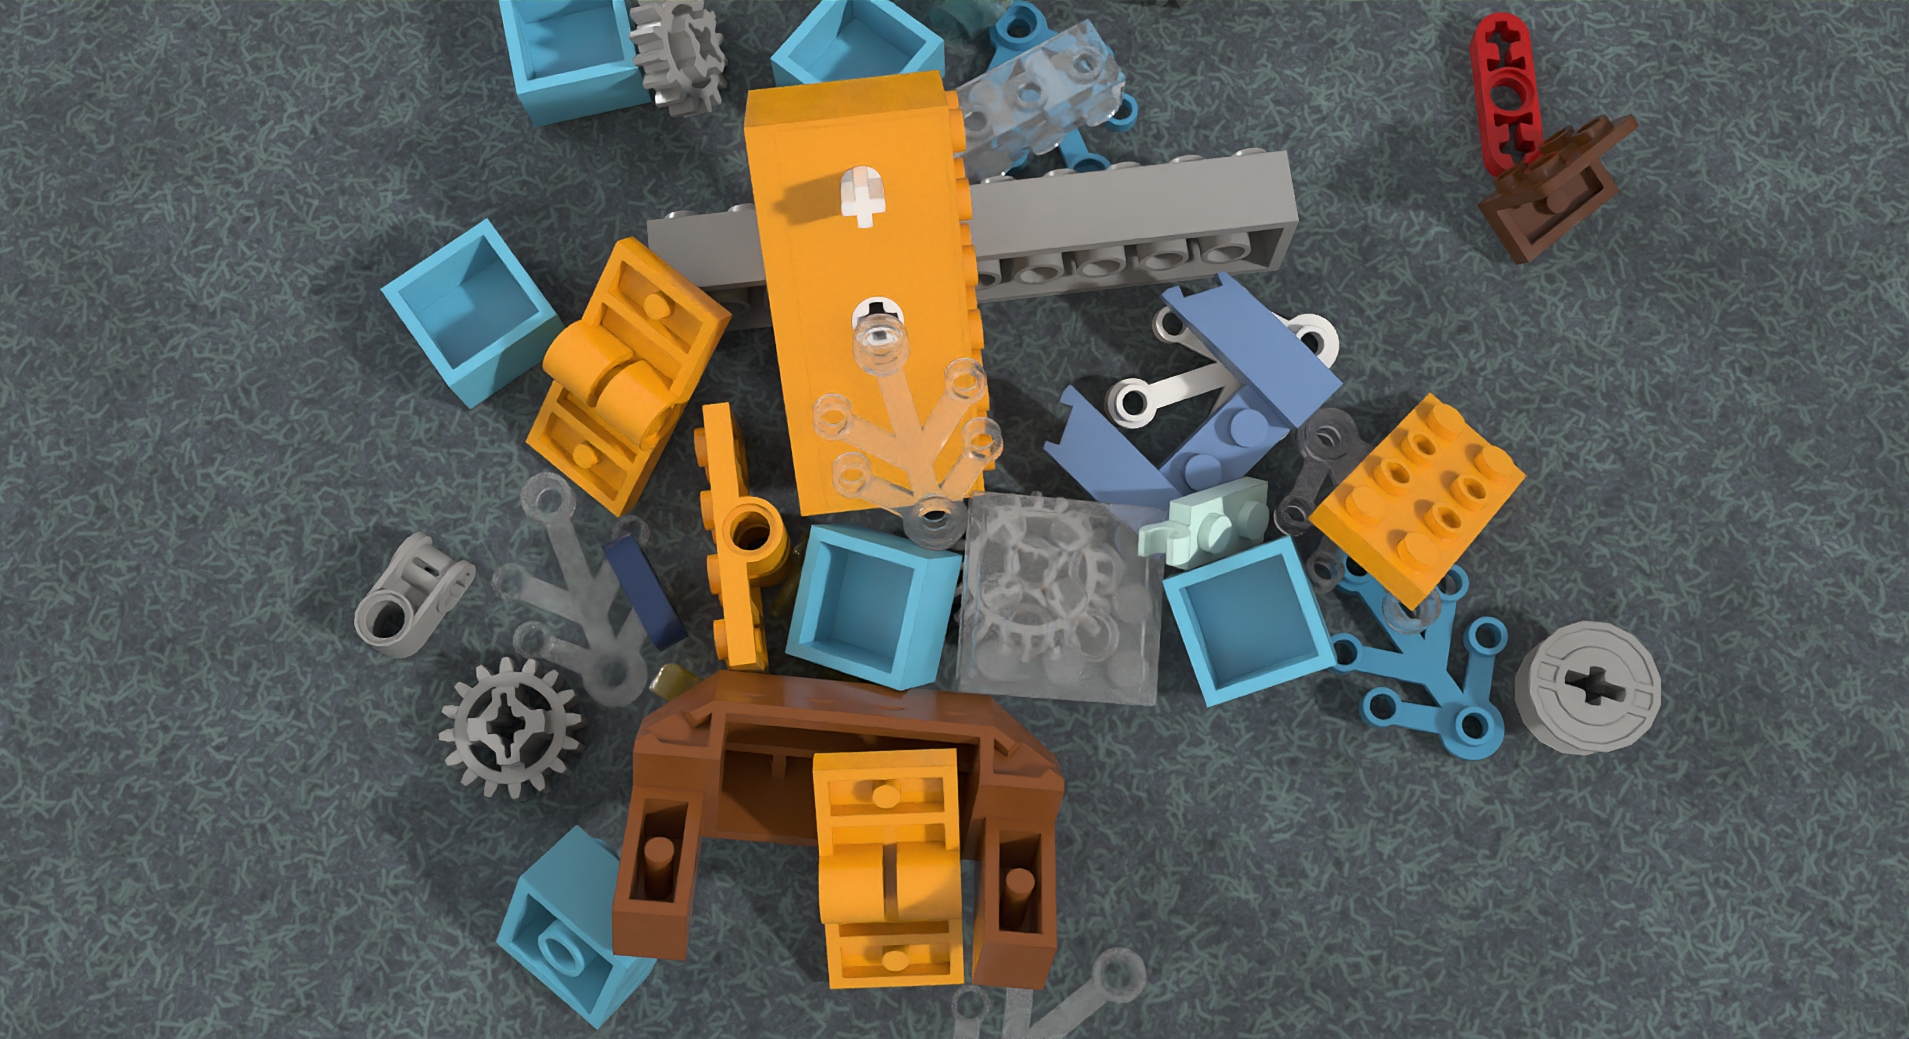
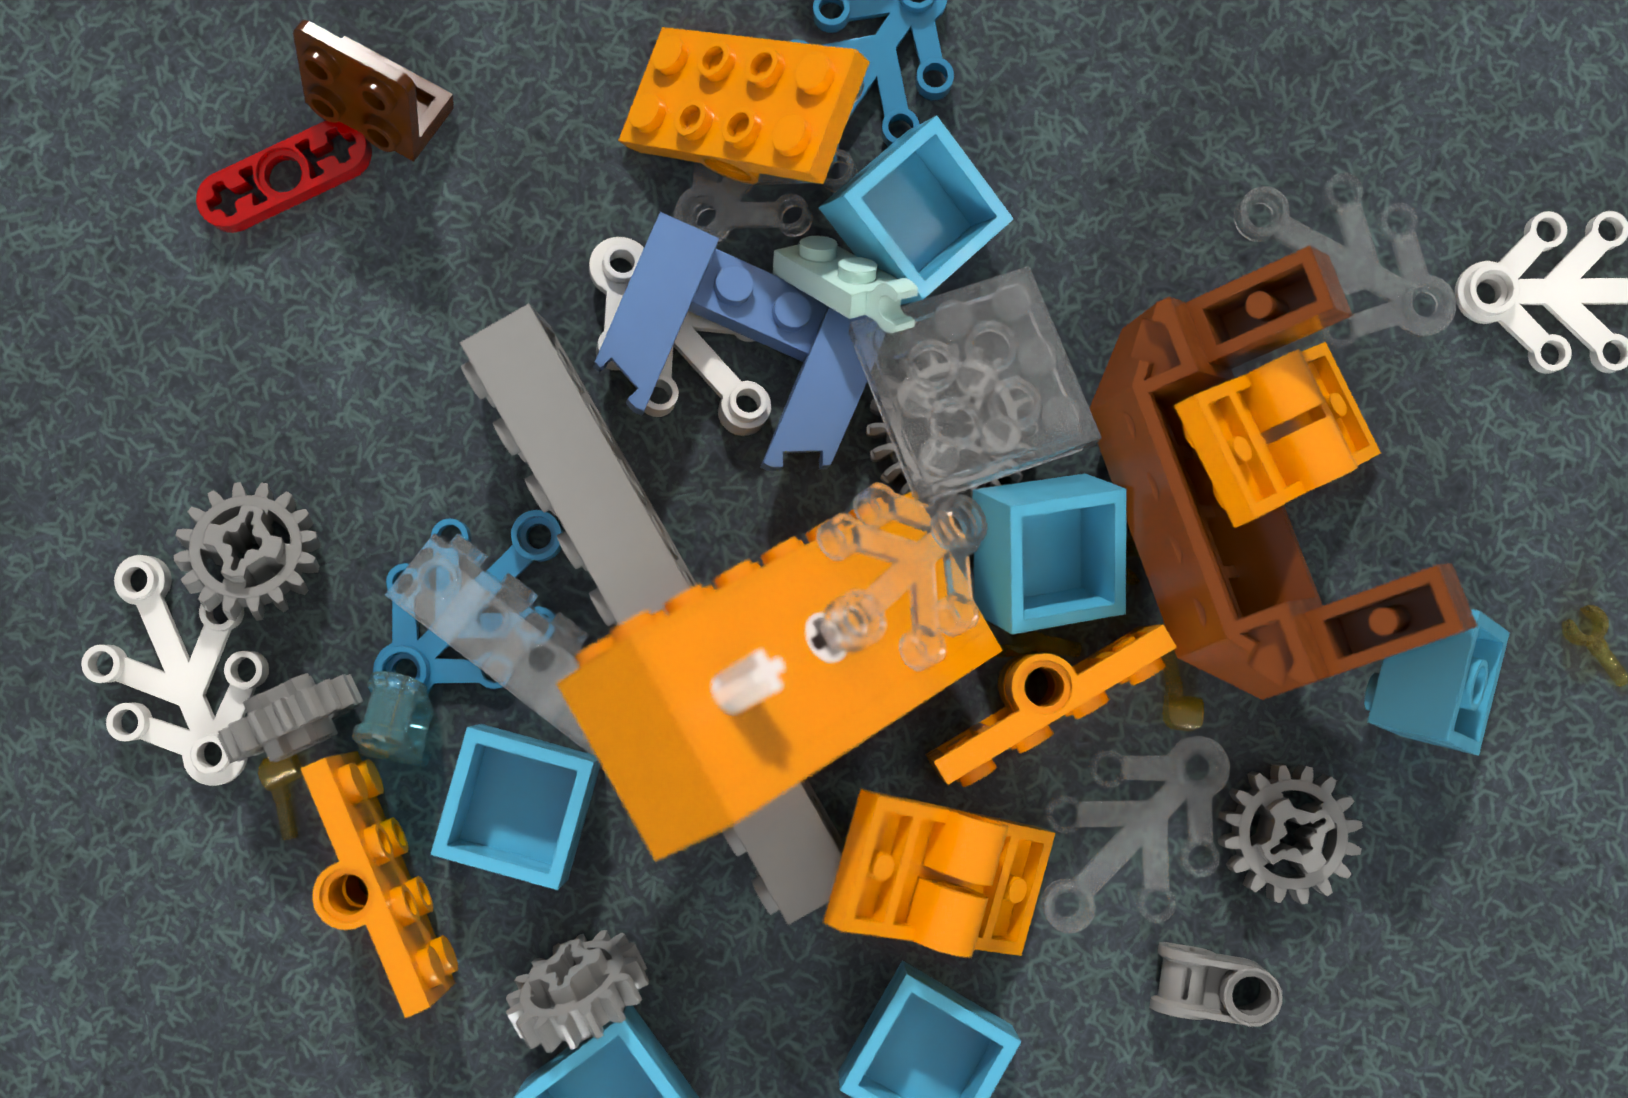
camera: 120 degrees left, 10 degrees up
dark blue beam [602,531,689,652] -> none

